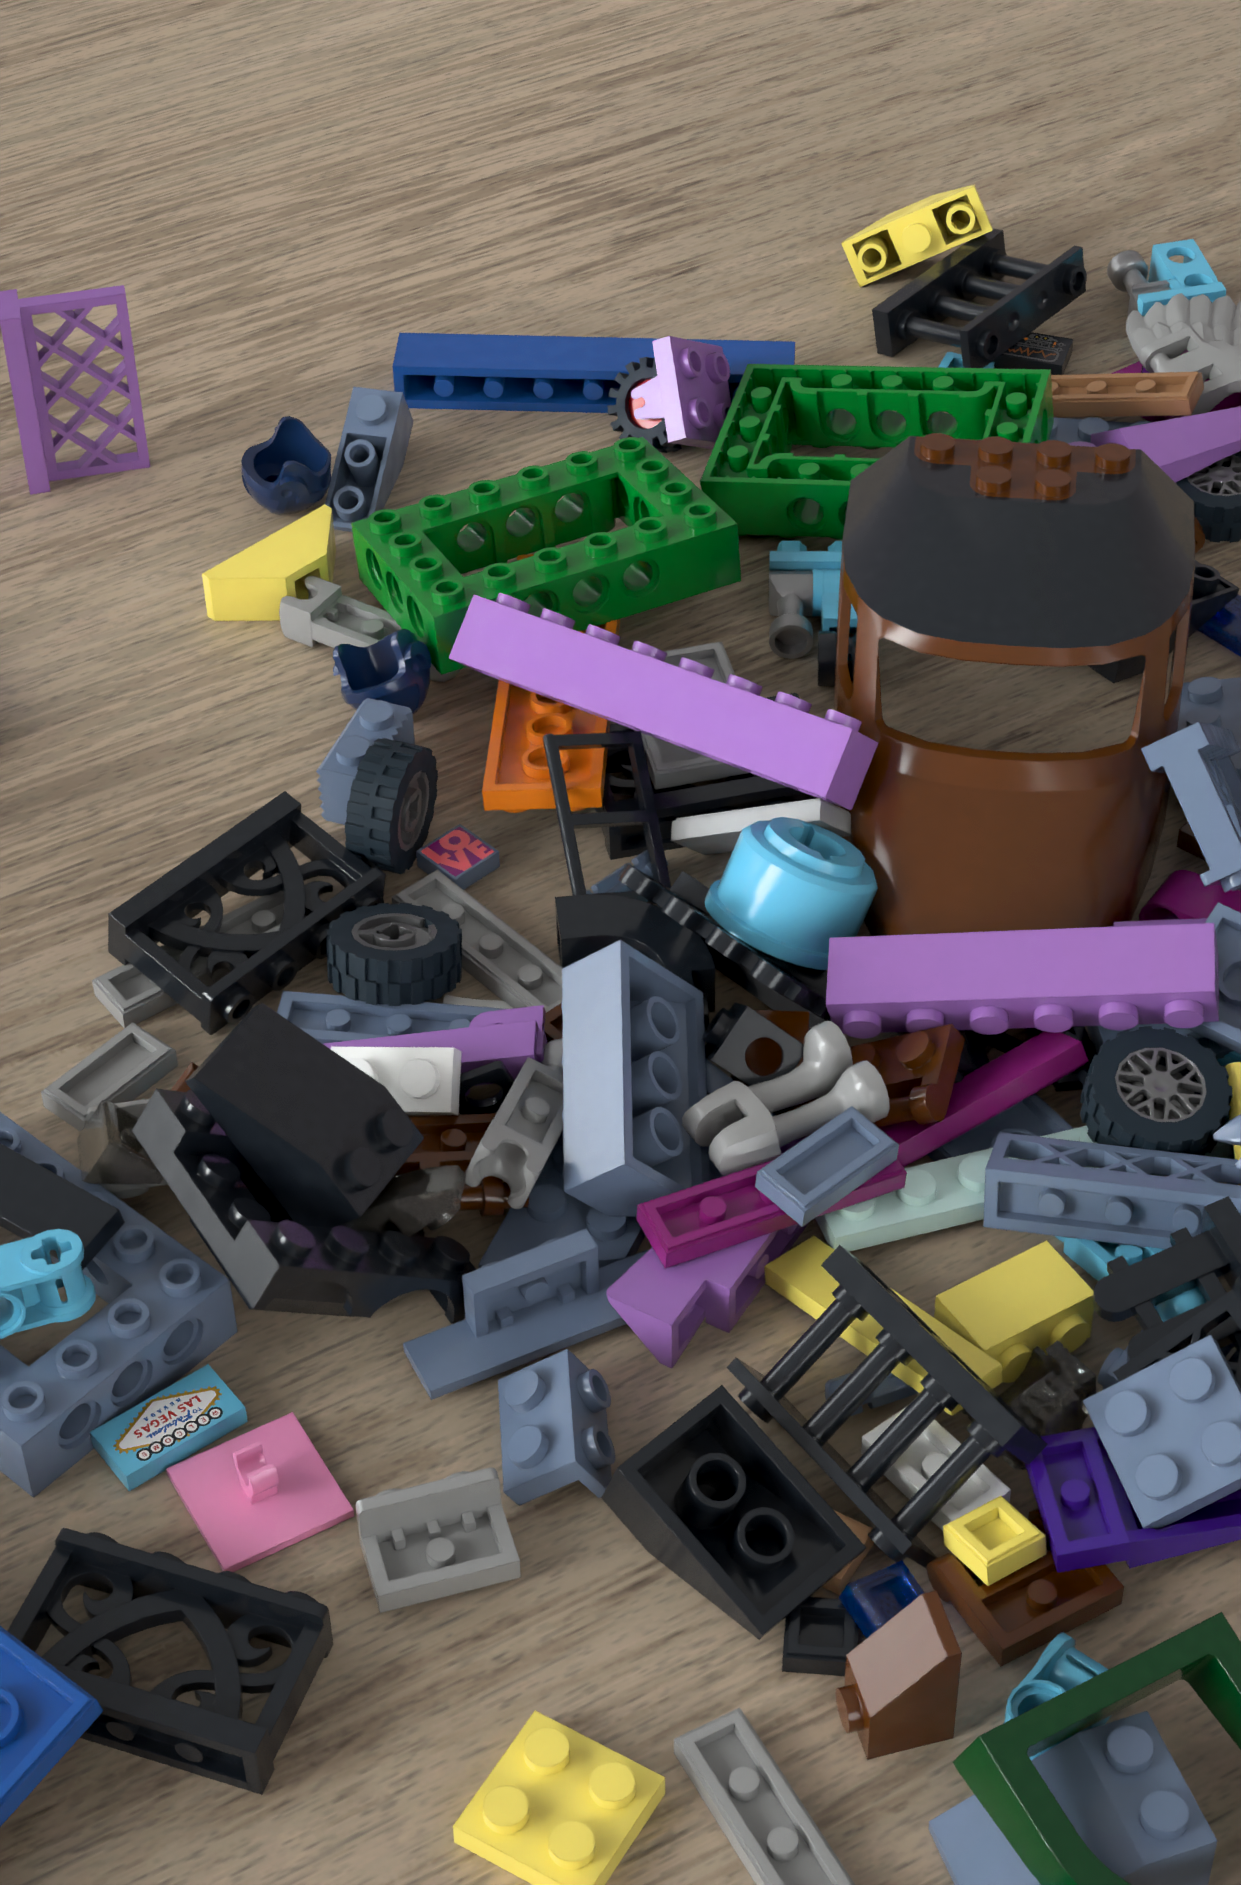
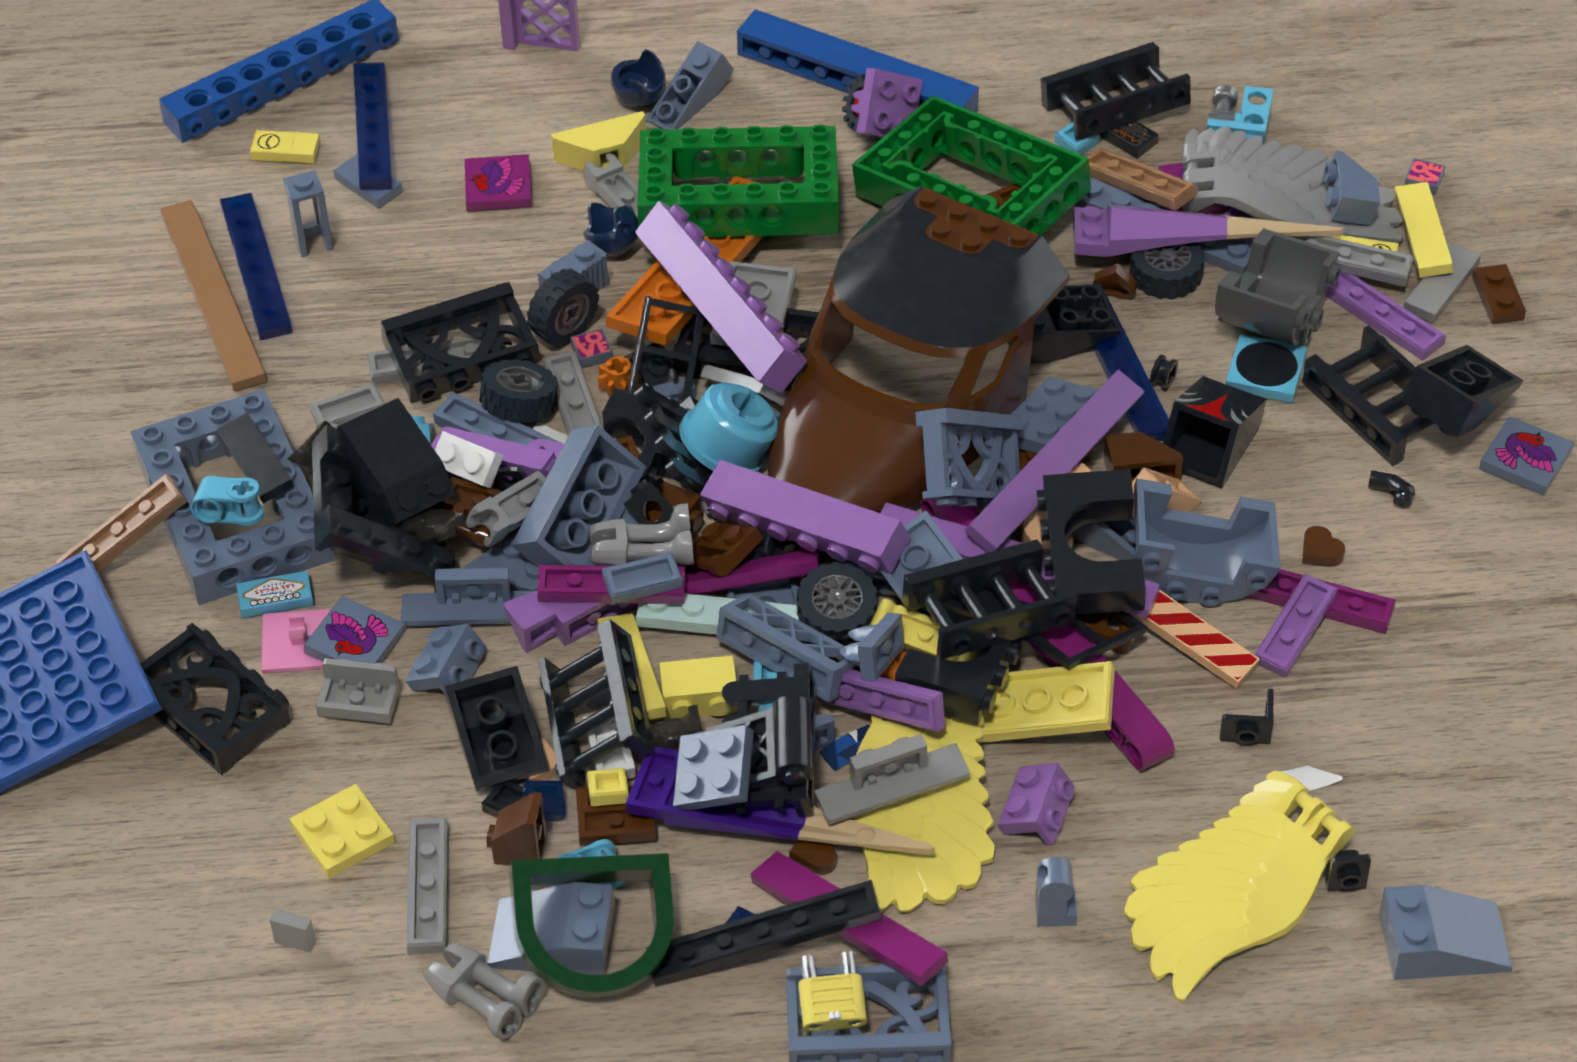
camera: 25 degrees right, 5 degrees up
light yellow slope [841,184,993,287] -> none
none -> tile [304,596,405,663]
none -> magenta tile [464,154,532,211]
none -> orange gear [598,356,640,397]
none -> black bracket [624,343,679,386]

